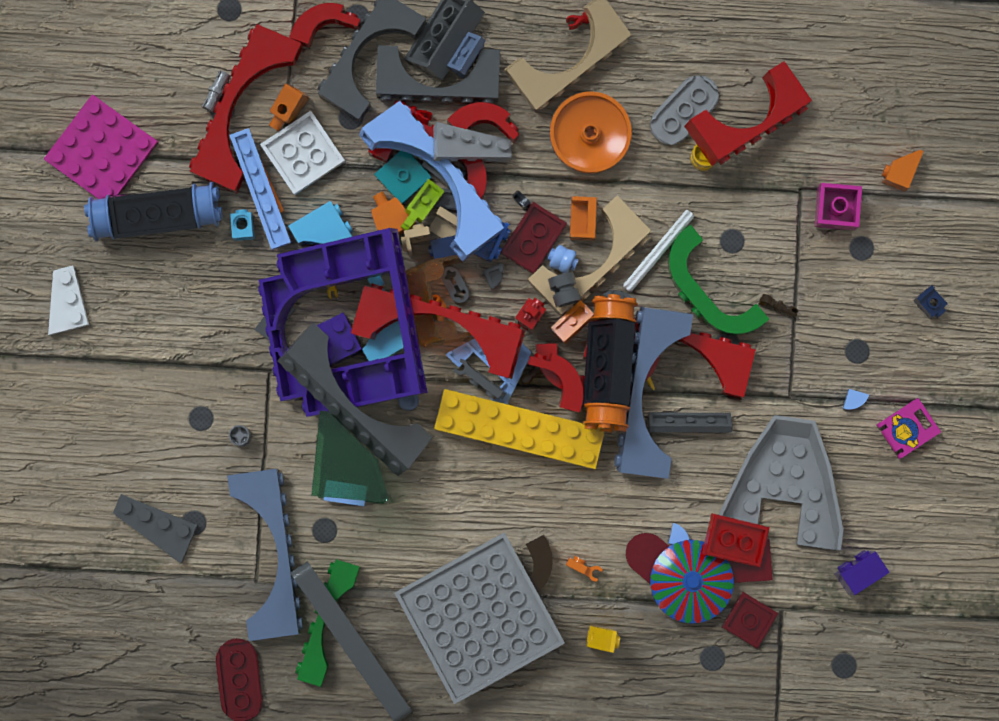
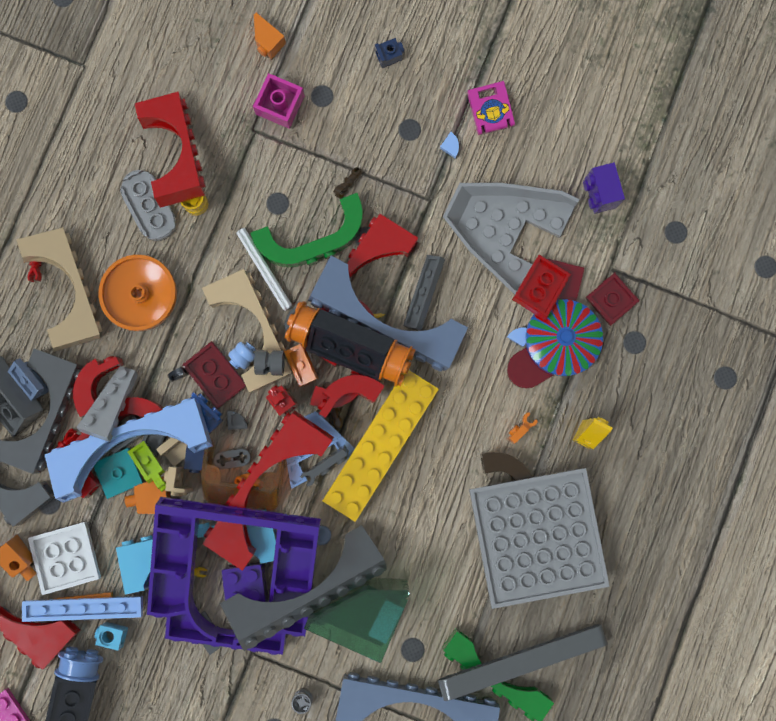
camera: 70 degrees left, 0 degrees up
orange panel [570,196,597,241] -> none

